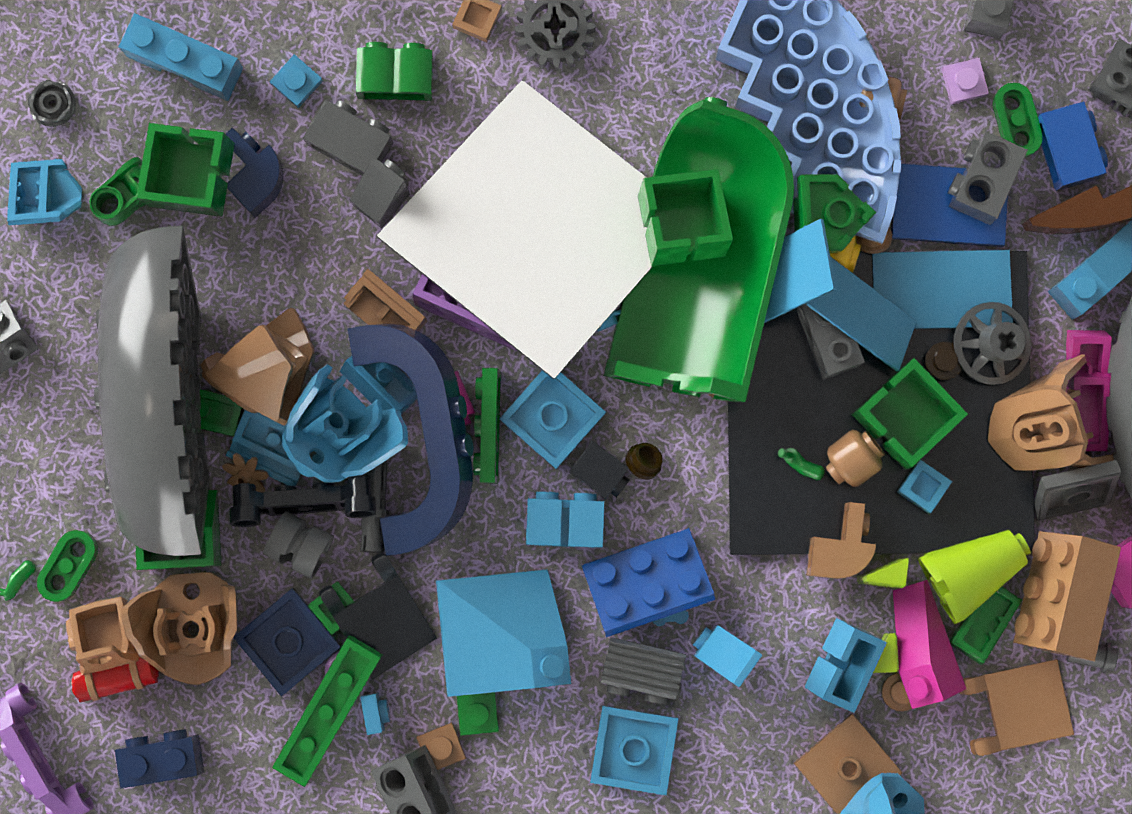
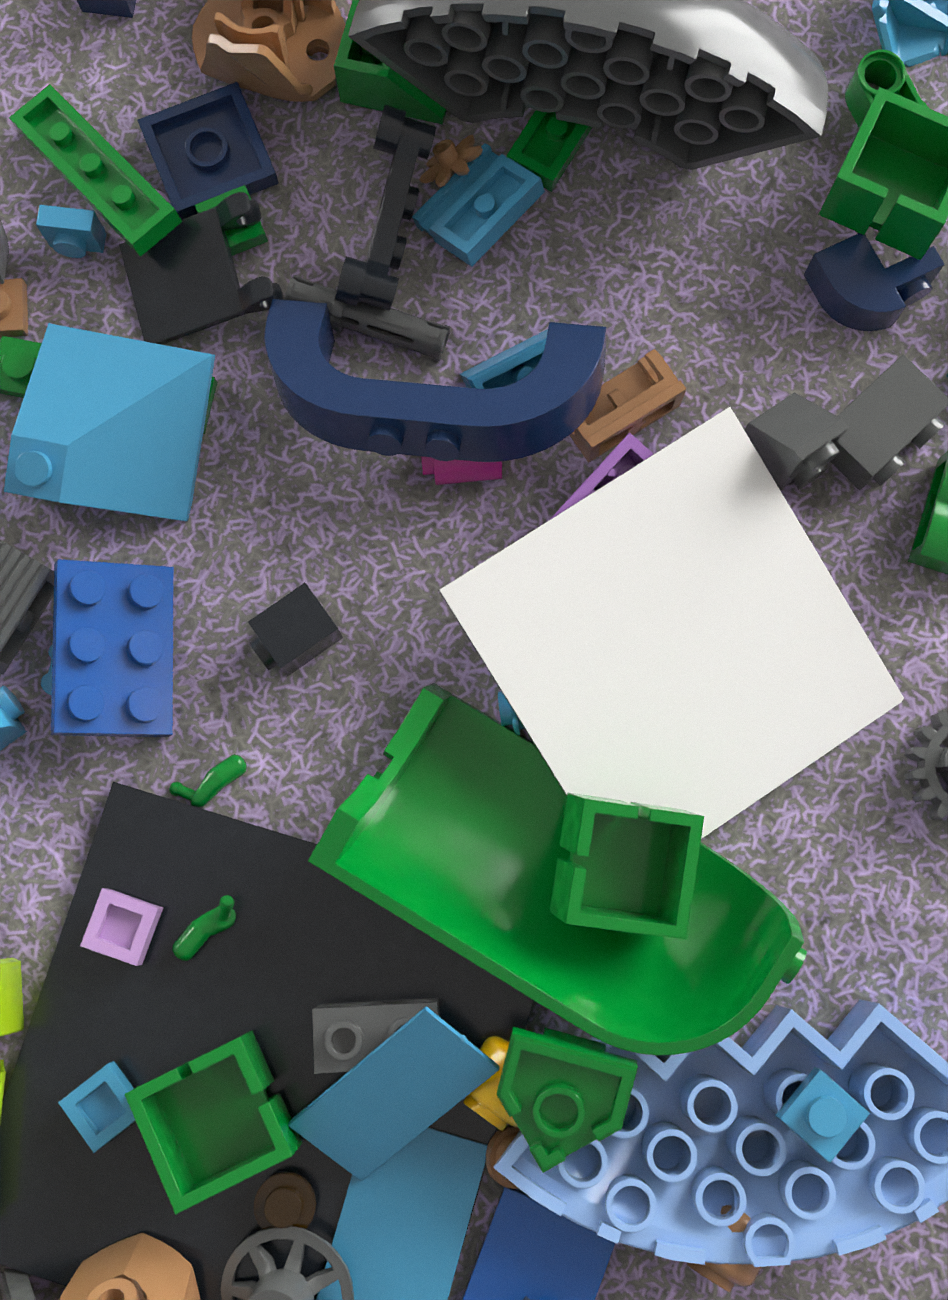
camera: 110 degrees right, 5 degrees down
medium nougat piece [200,308,315,426] -> none
dark grey wheel [263,511,334,579] -> none
dark azure piece [282,364,408,483] -> none
green plate [473,368,501,484] -> none
dark azure plate [499,370,606,470] -> none
dark azure piece [526,492,604,548] -> none
dark brown plate [625,443,663,480] -> none
window [764,219,836,323] -> none
medium nougat brick [806,502,876,579] -> none
medium nougat head [826,430,885,487] -> none
none -> lavender plate [80,888,163,966]
none -> green piece [169,754,247,808]
none -> dark azure plate [775,1067,870,1163]

